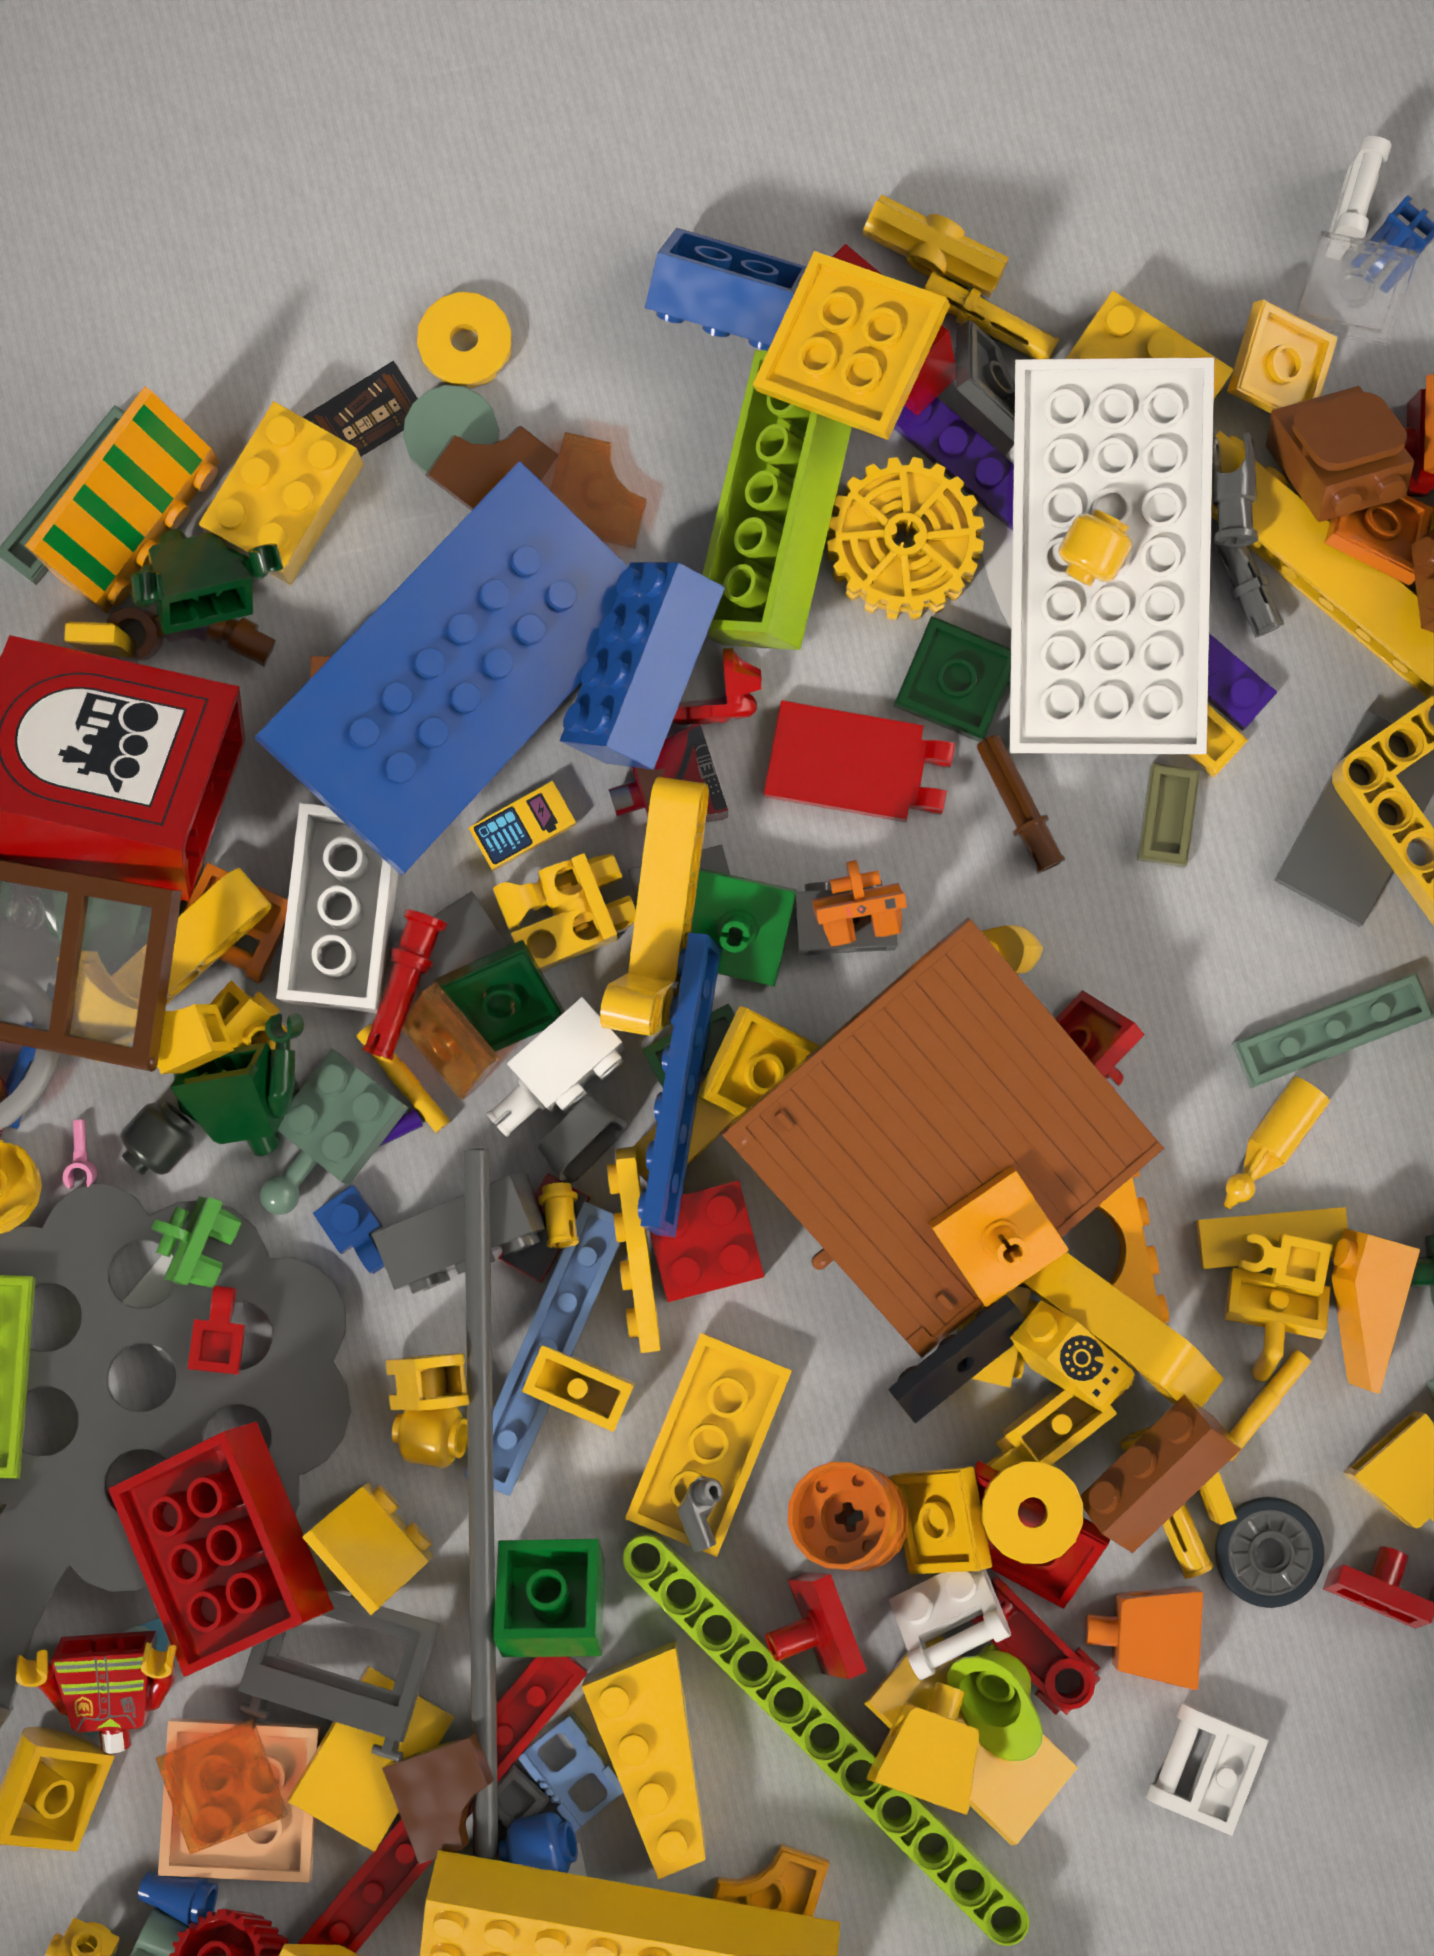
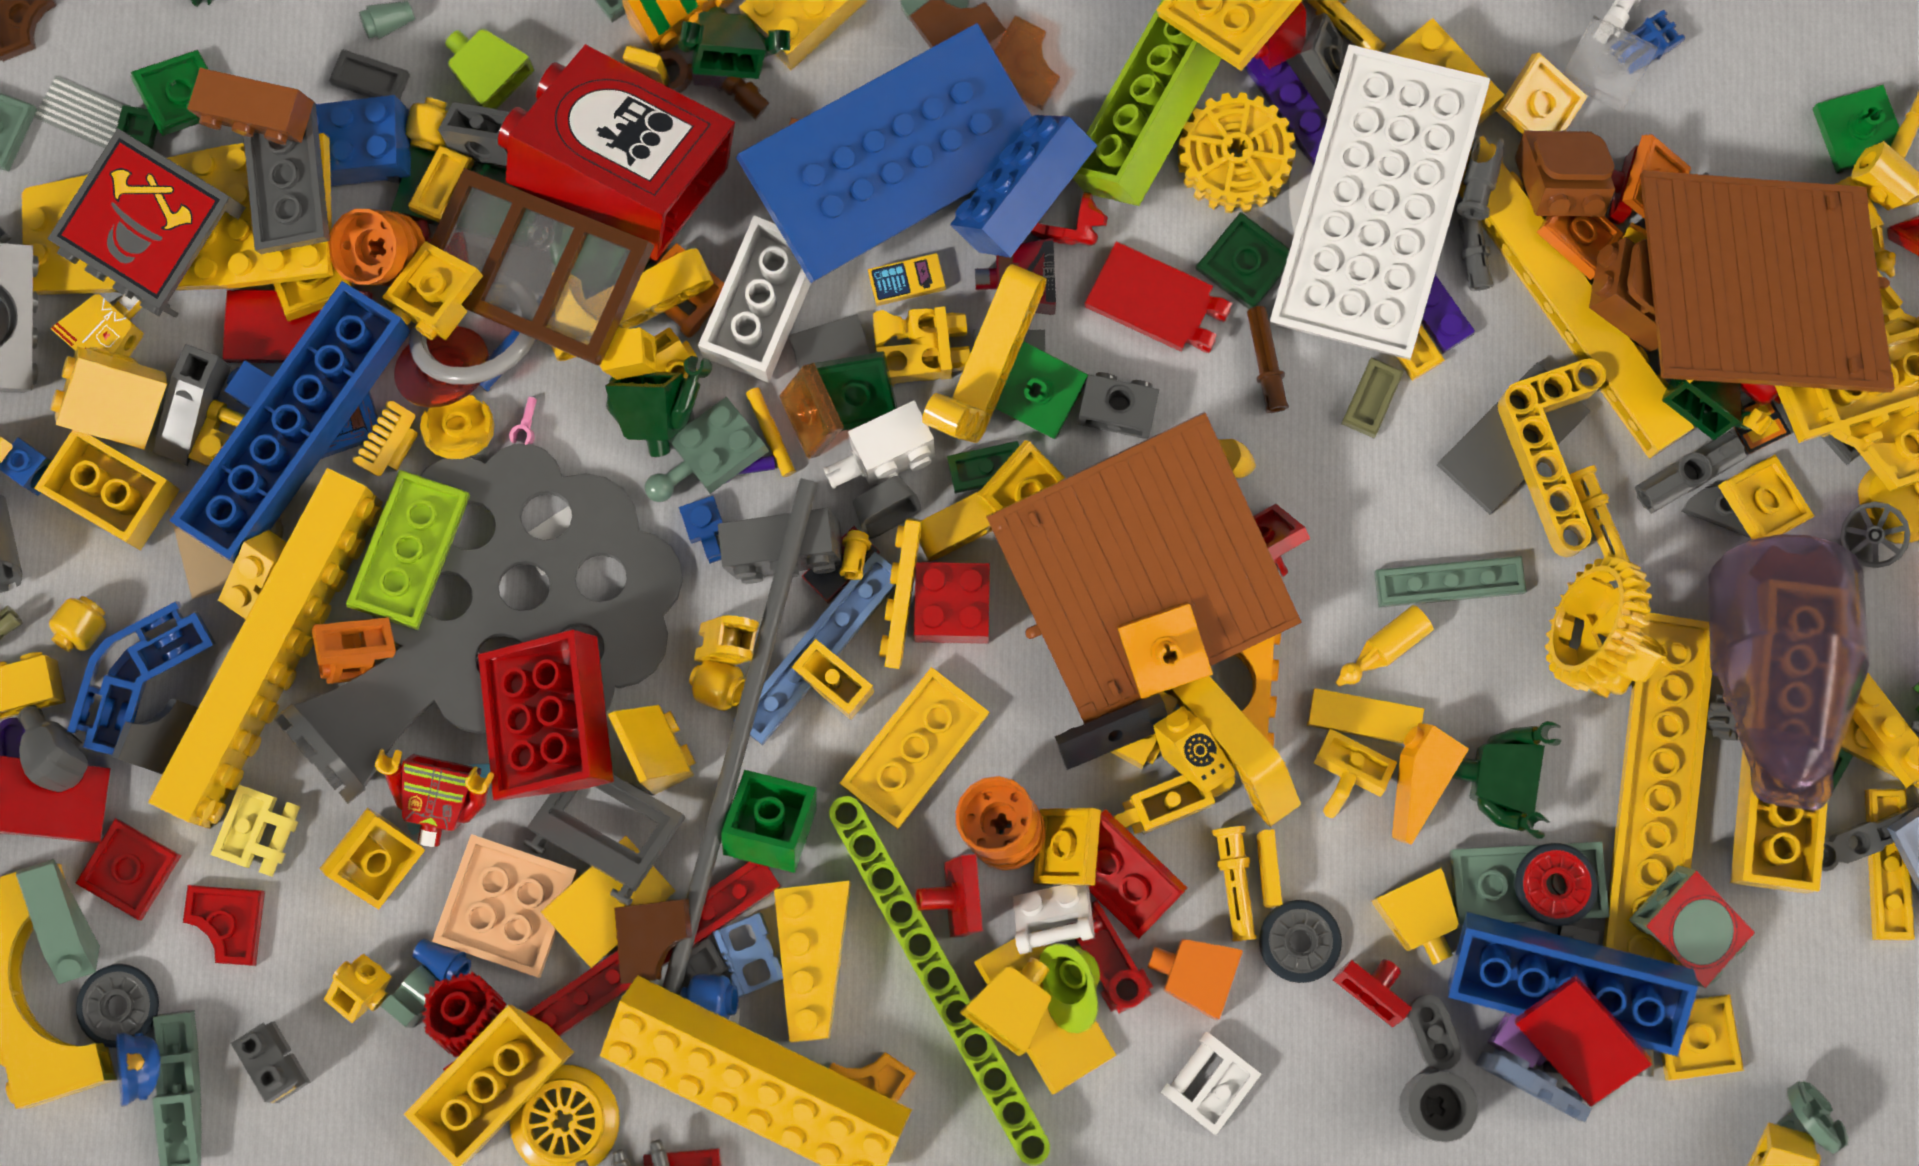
camera: 15 degrees right, 5 degrees down
pearl dark grey head [120,1101,195,1175] -> none
bright green hips [151,1196,241,1287] -> none
clear orange tile [155,1718,288,1855] -> none
red plate [187,1286,246,1375] -> none
red pin [362,909,447,1061] -> none
blue plate [638,933,722,1237] -> none
dark grey arm [678,1476,723,1553] -> none
orange hips [812,860,907,946] -> none
yellow tile [981,1461,1083,1564] -> none
yellow head [1058,509,1132,587] -> none
dark orange brick [1080,1395,1241,1553] -> none
yellow piece [1229,1349,1312,1462] -> none
yellow plate [1238,1234,1332,1294] -> none

